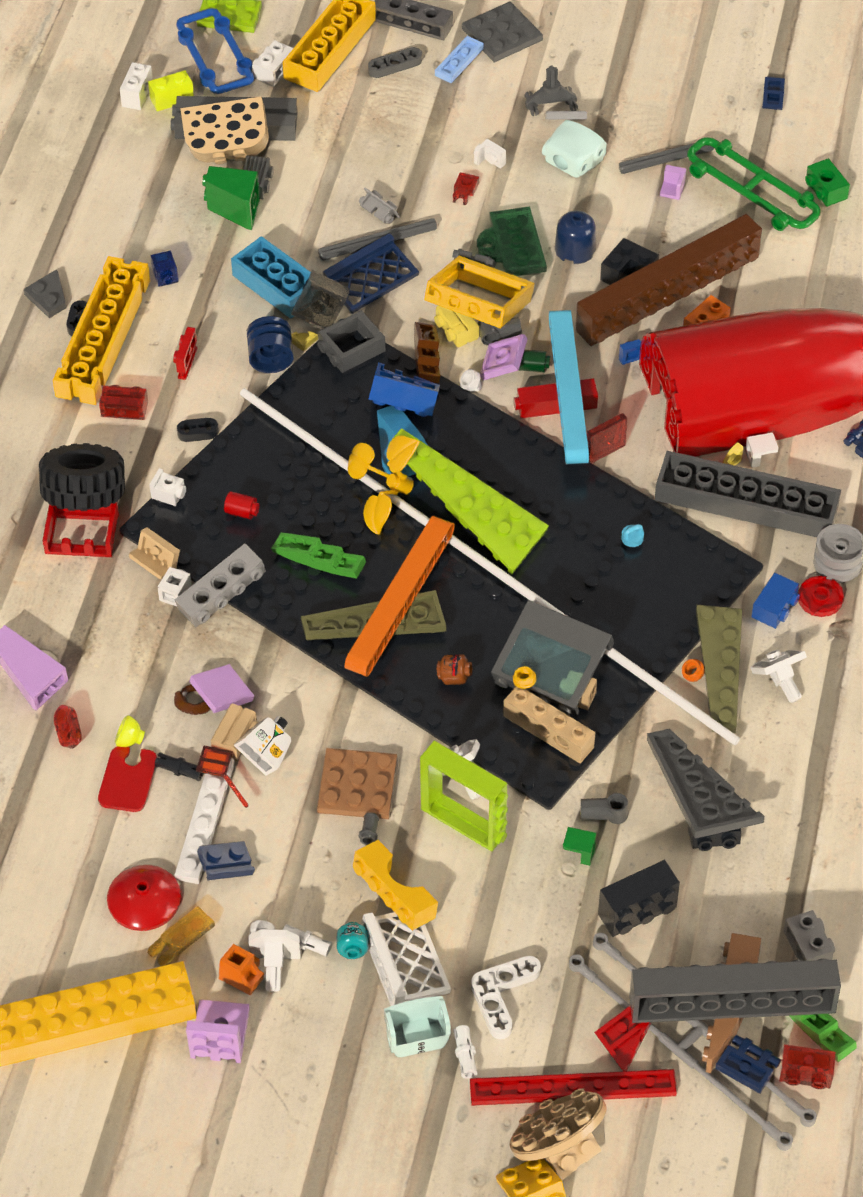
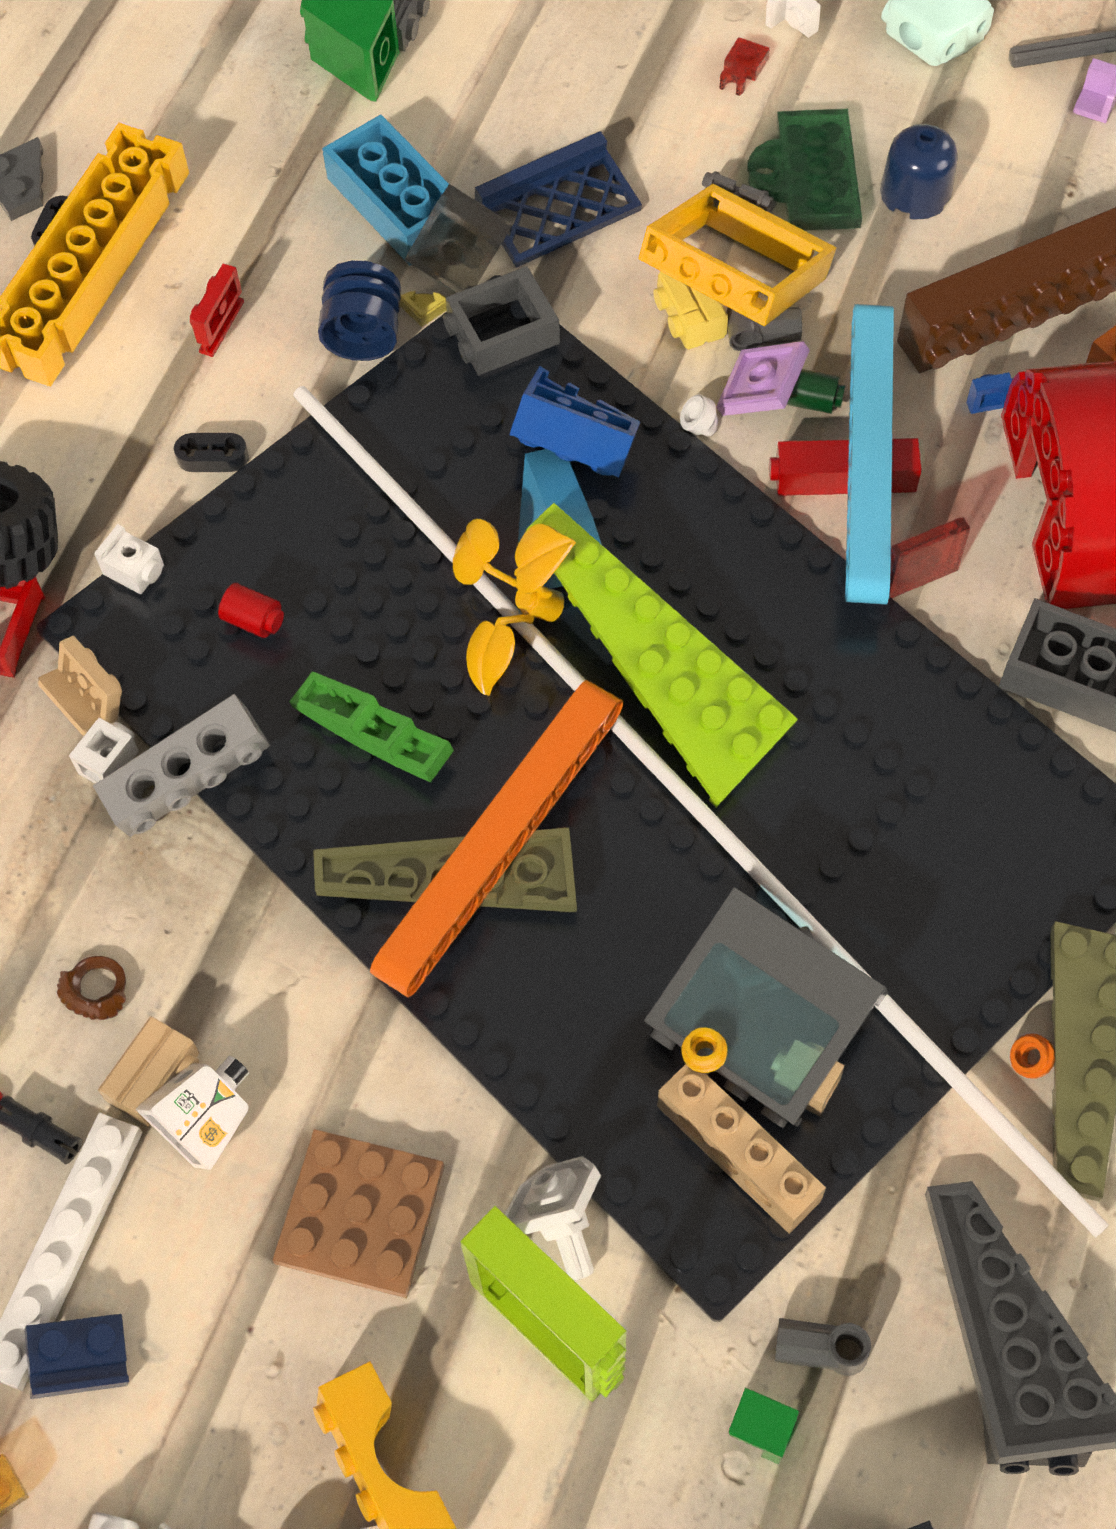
camera: 10 degrees right, 10 degrees up
clear red brick [99,385,148,420] -> none
clear blue brick [150,250,179,287] -> none
lavender tile [189,664,254,713] -> none
clear red piece [196,746,249,808] -> none
dark grey axle [318,218,437,260] -> none
dark grey pin [358,813,379,845] -> none
light grey hinge [359,187,400,224] -> none
reddish brown slope [414,322,441,383] -> none
dark orange head [437,654,473,685] -> none
black brick [600,238,659,285] -> none
medium azure tile [621,524,644,547] -> none

